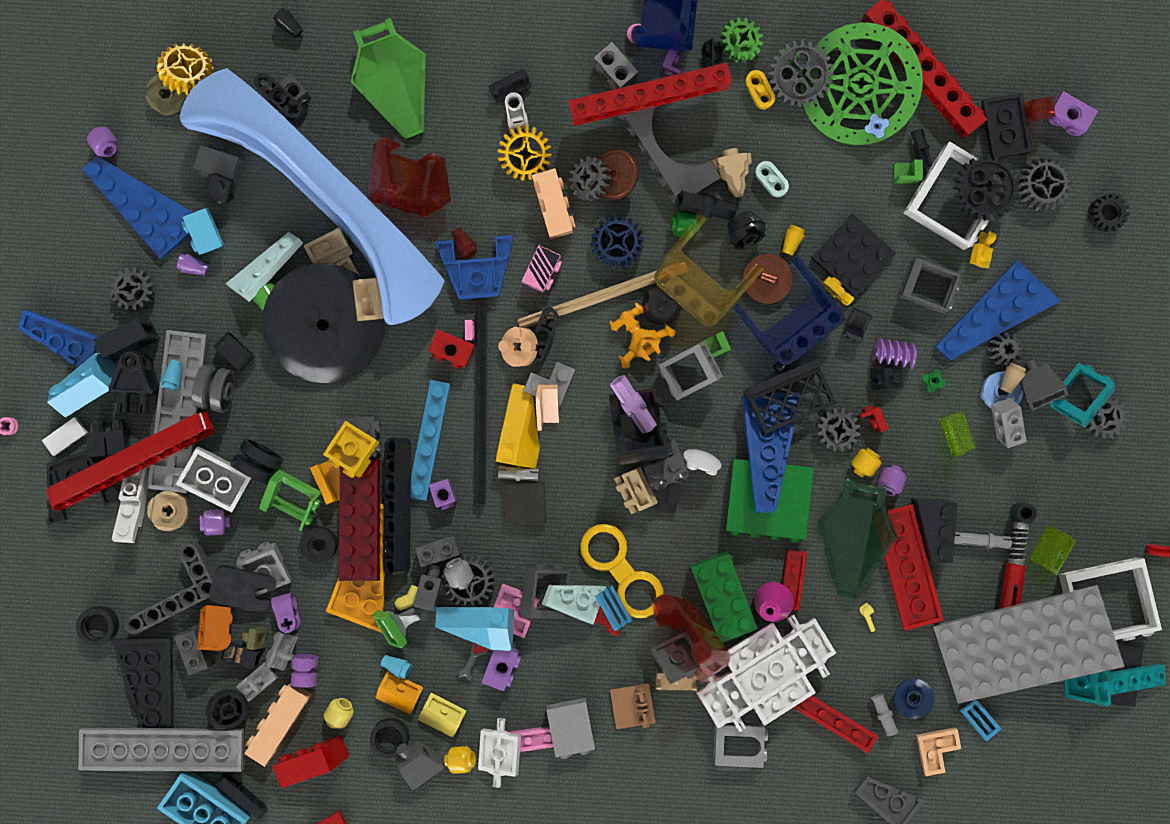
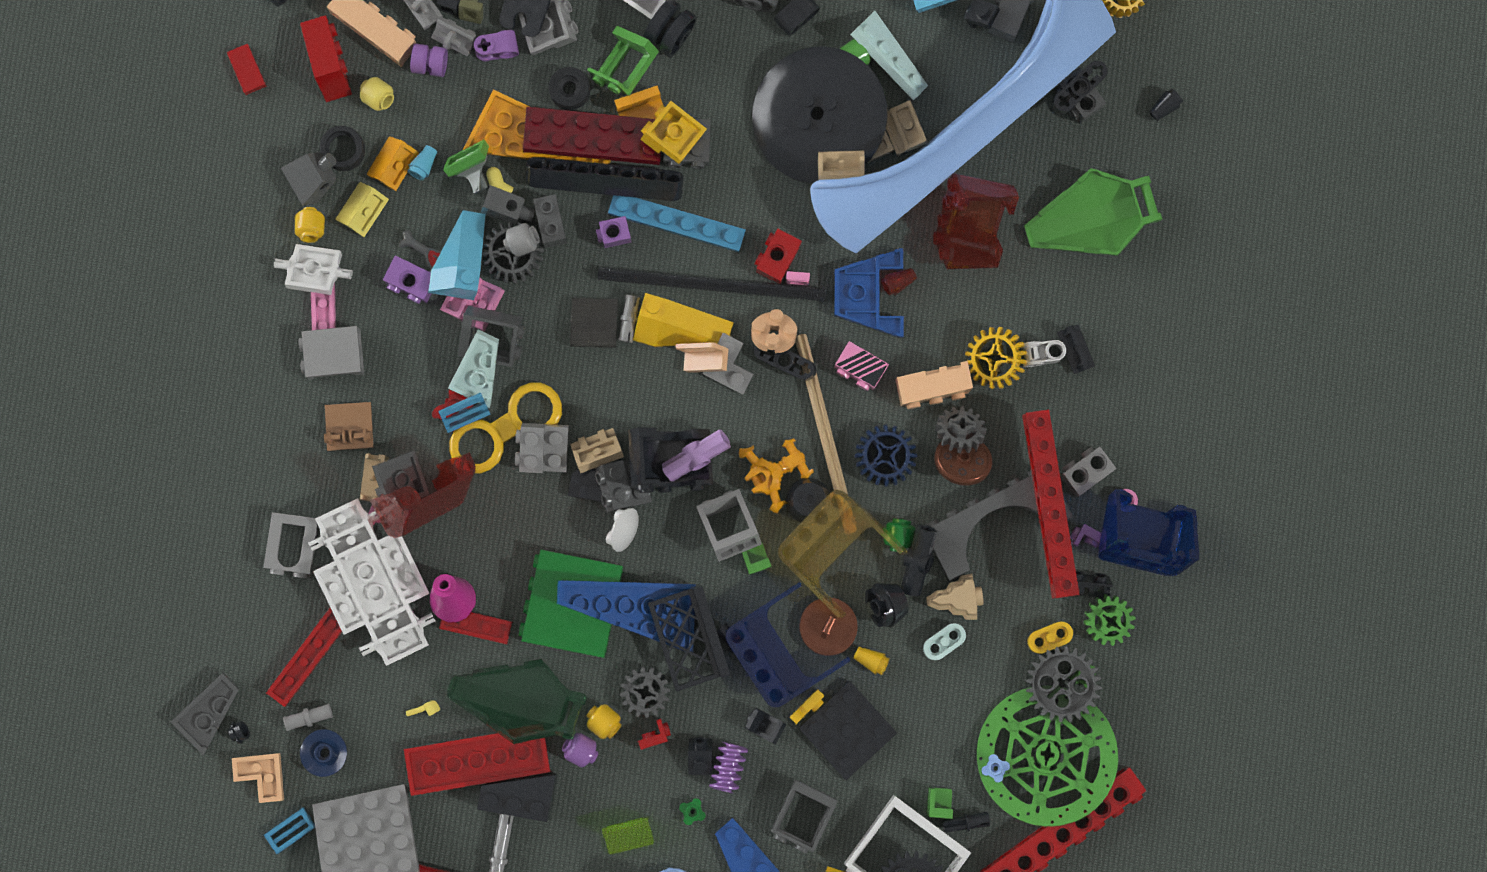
camera: 90 degrees right, 5 degrees down
green brick [689,551,758,643] -> none
none -> black plate [229,721,250,744]
none -> light grey plate [515,423,569,473]

